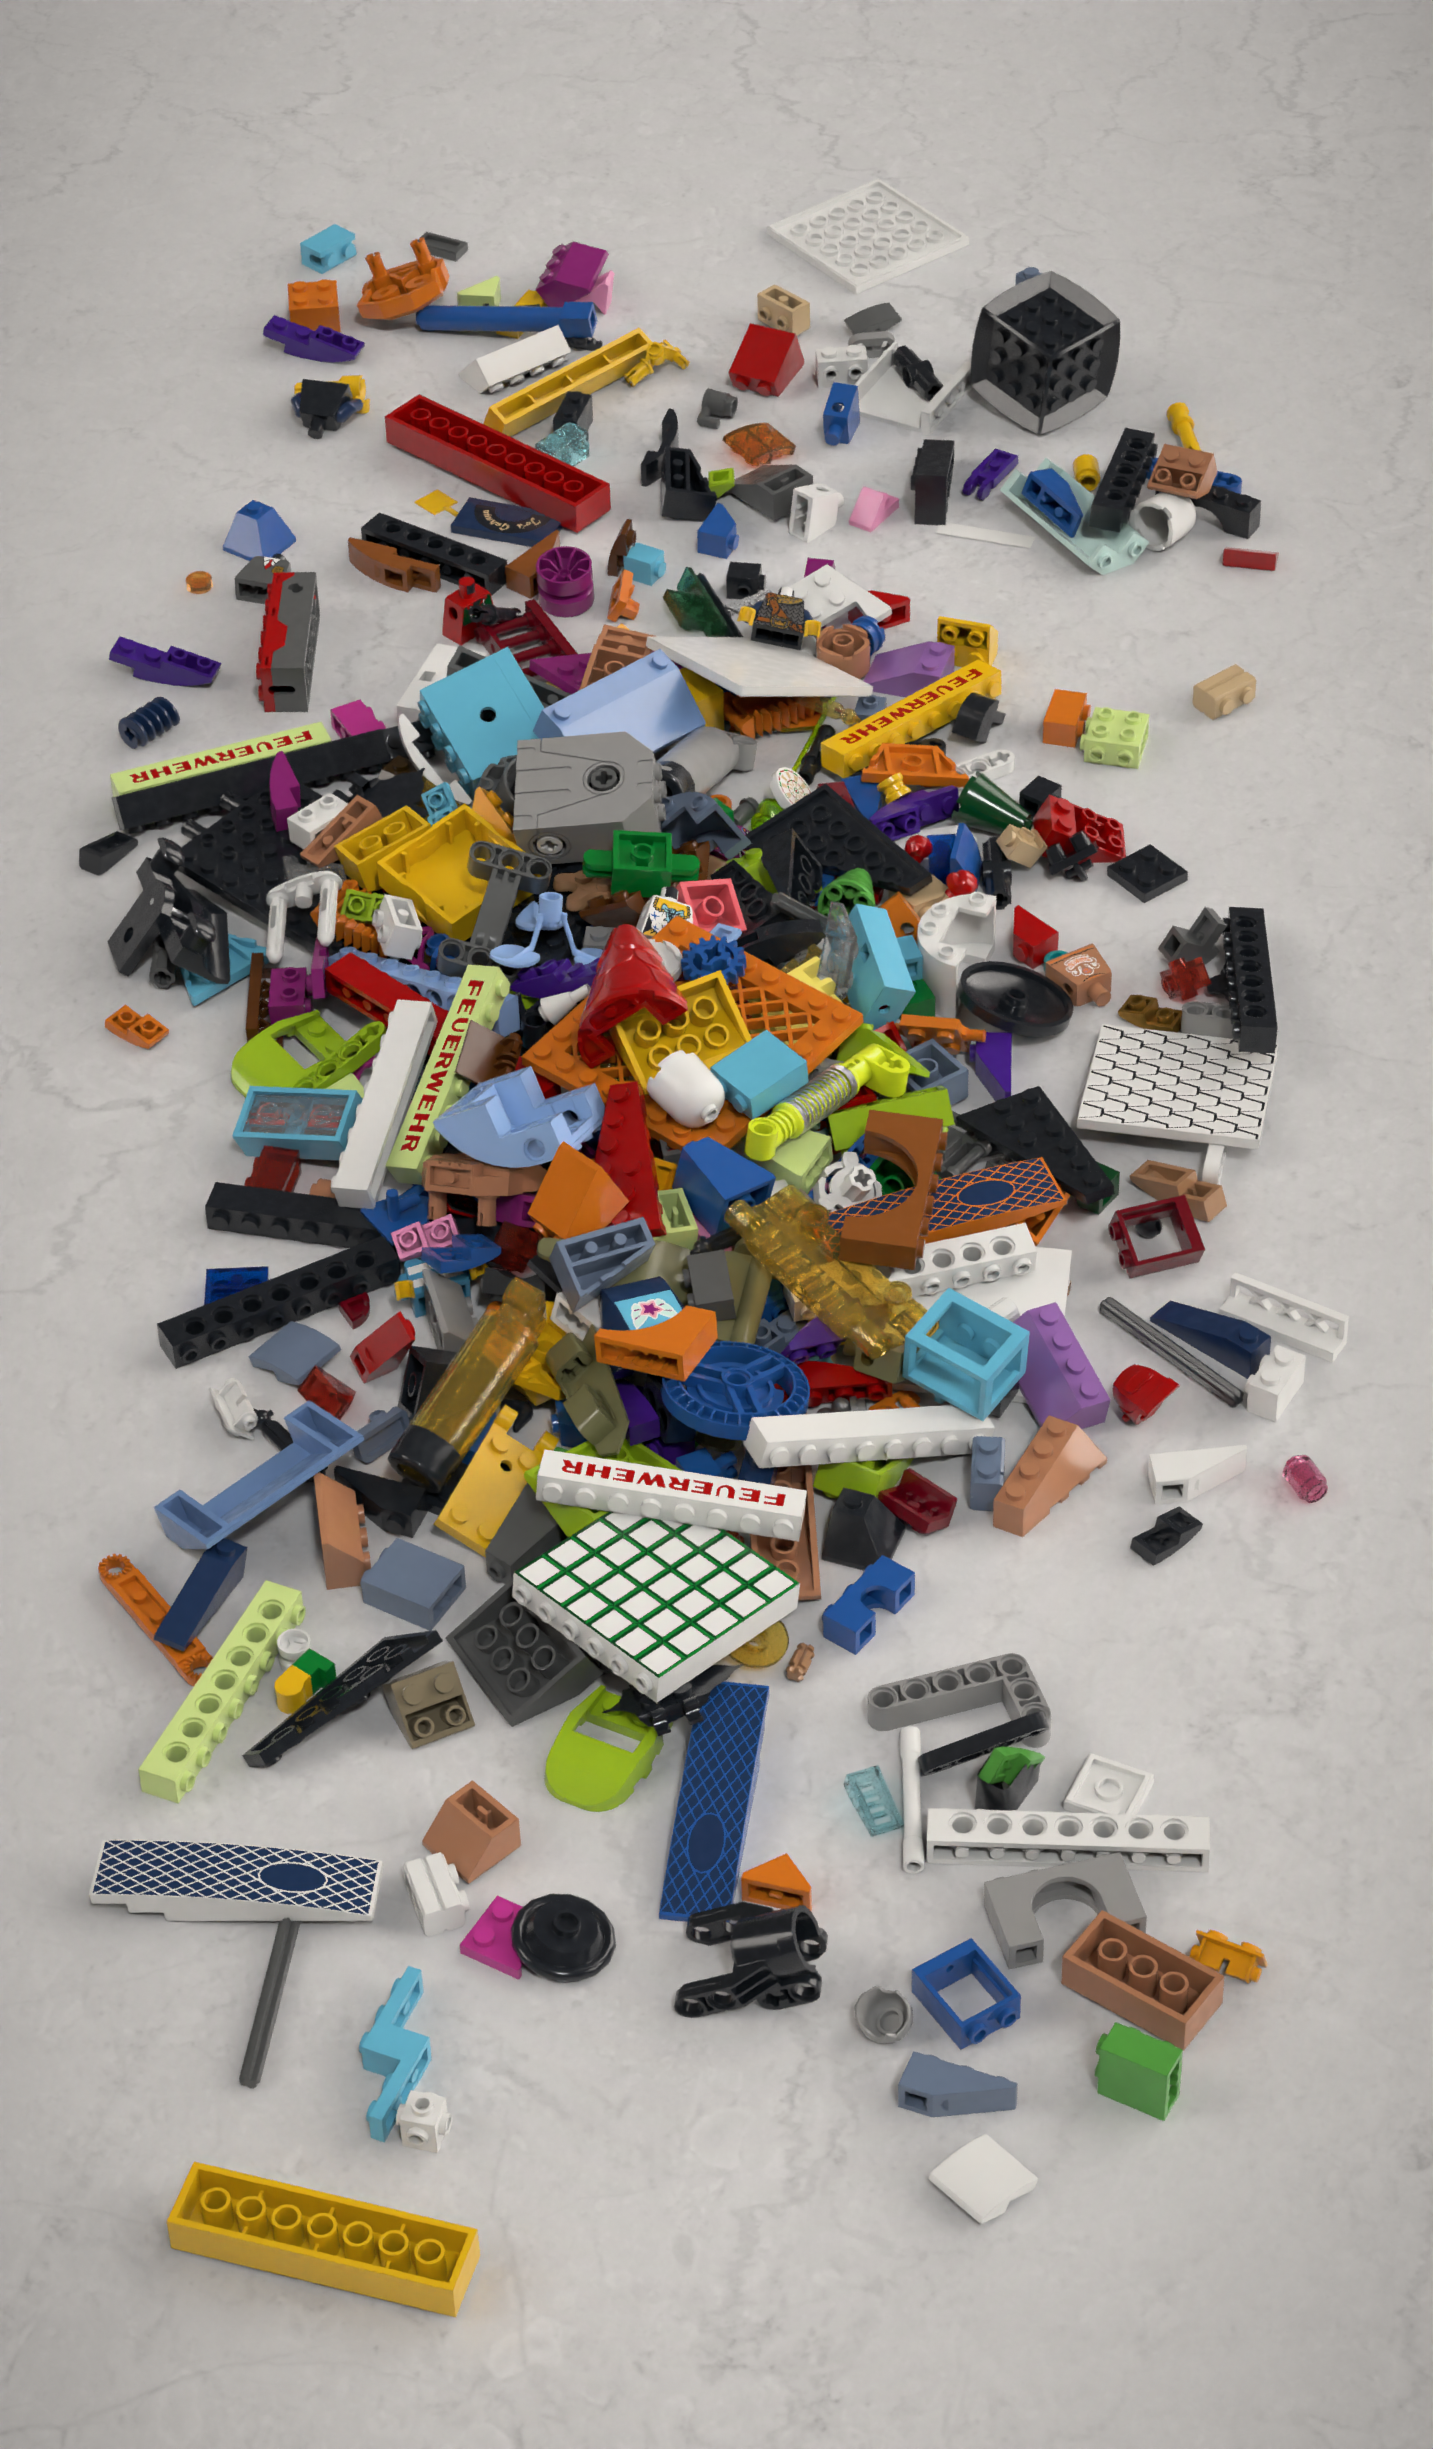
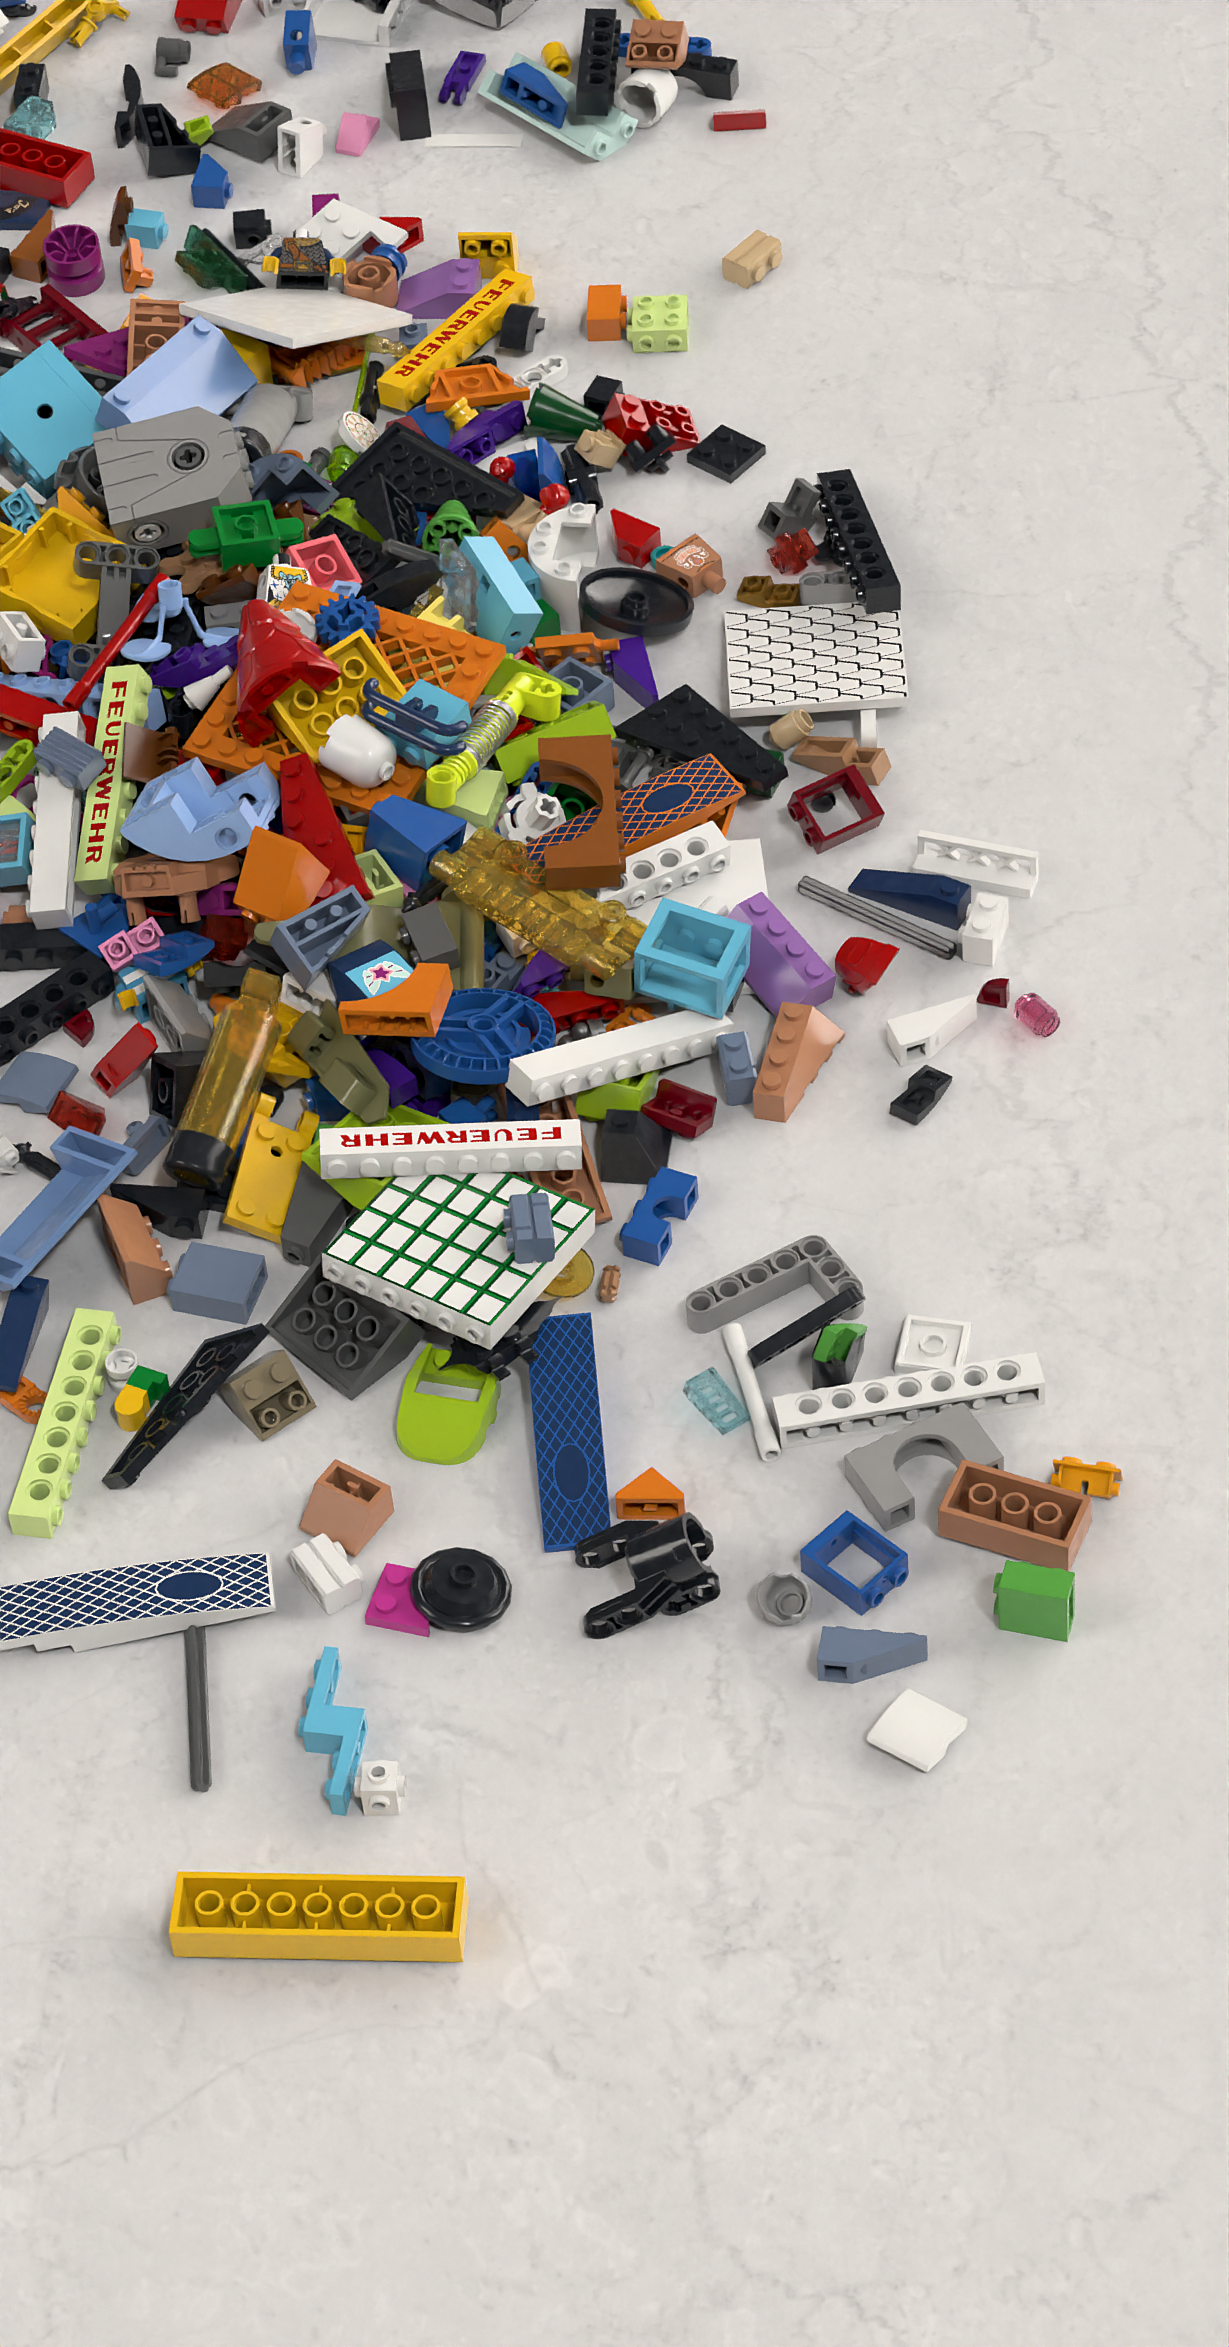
camera: 10 degrees left, 5 degrees up
none -> sand blue brick [33,726,107,791]
none -> red piece [62,573,171,712]
none -> dark blue piece [361,678,468,757]
none -> sand blue brick [503,1192,555,1264]
none -> tan brick [768,708,814,750]
none -> dark red tile [977,978,1010,1008]

